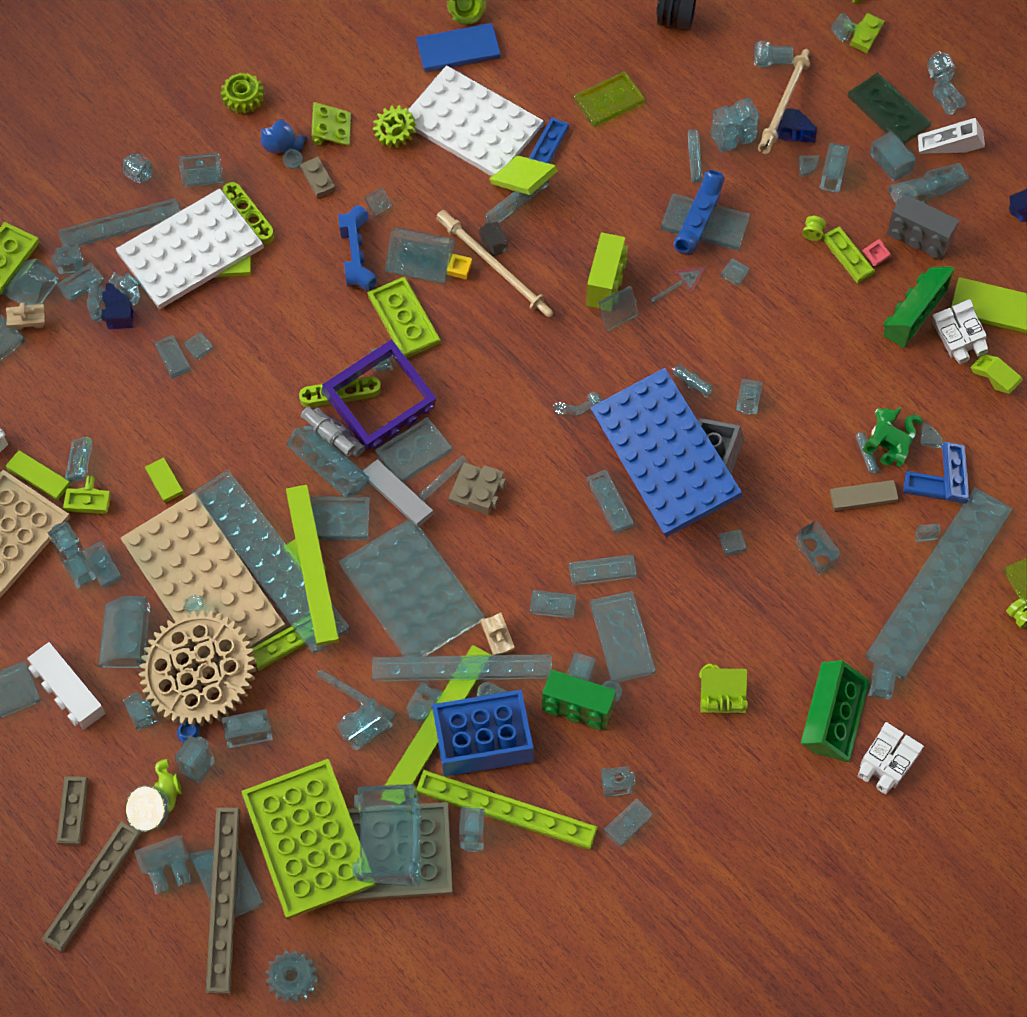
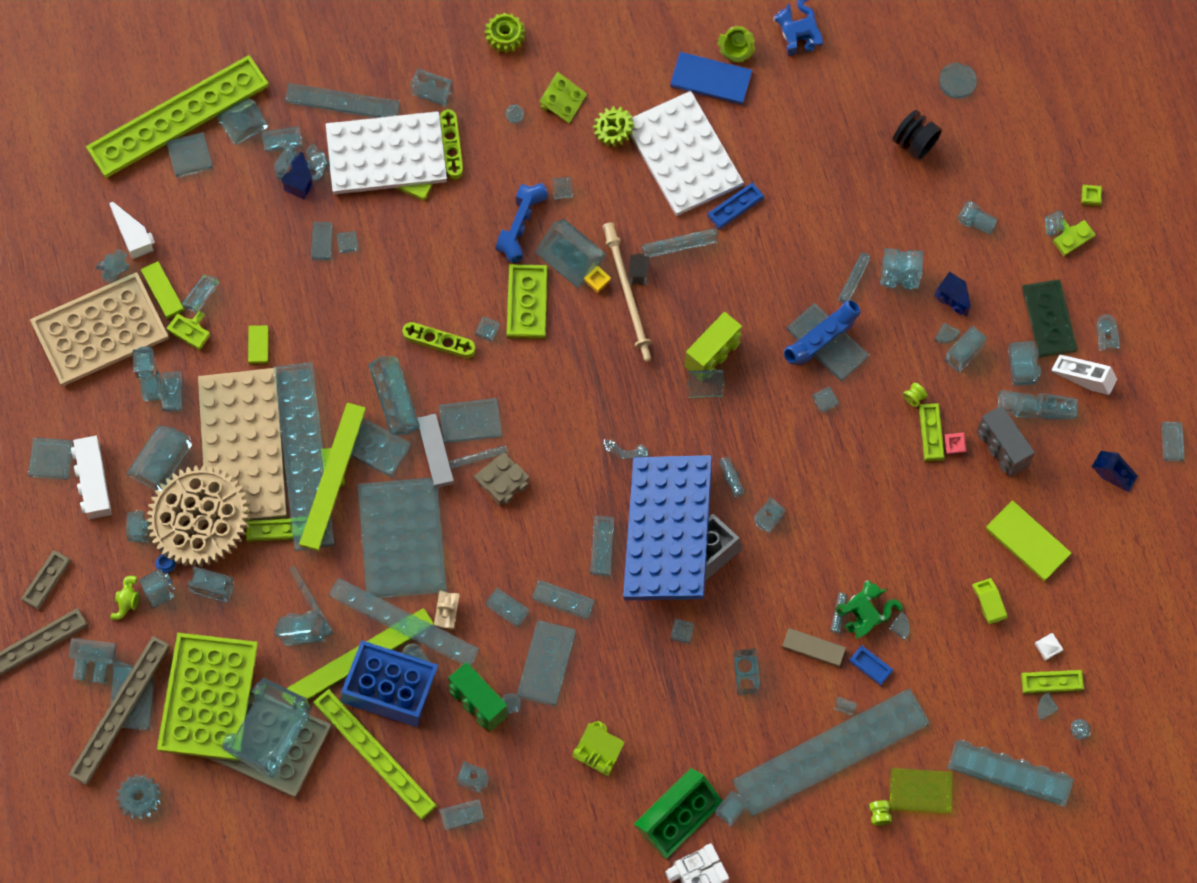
camera: 25 degrees right, 5 degrees up
tan hips [6,302,45,330] -> none
clear light blue brick [51,243,84,274] -> none
clear light blue head [122,153,153,183] -> none
tile [125,785,169,832] -> none
clear light blue plate [183,594,205,614] -> none
blue hair [260,119,308,154] -> none
dark tan plate [300,157,335,199] -> none
light grey pin [301,406,365,457] -> none
dark purple window [322,339,436,451] -> none
clear light blue plate [407,681,443,722] -> none
clear light blue brick [459,807,486,852] -> none
lime tile [489,155,558,195] -> none
clear light blue brick [567,652,596,682] -> none
clear neon green tile [574,71,645,127] -> none
clear light blue piece [651,266,707,302] -> none
tan bar [758,49,810,154] -> none
green slope [883,267,955,348] -> none
clear light blue head [927,52,956,83] -> none
white hips [932,299,988,364] -> none
blue tile [942,442,969,504] -> none

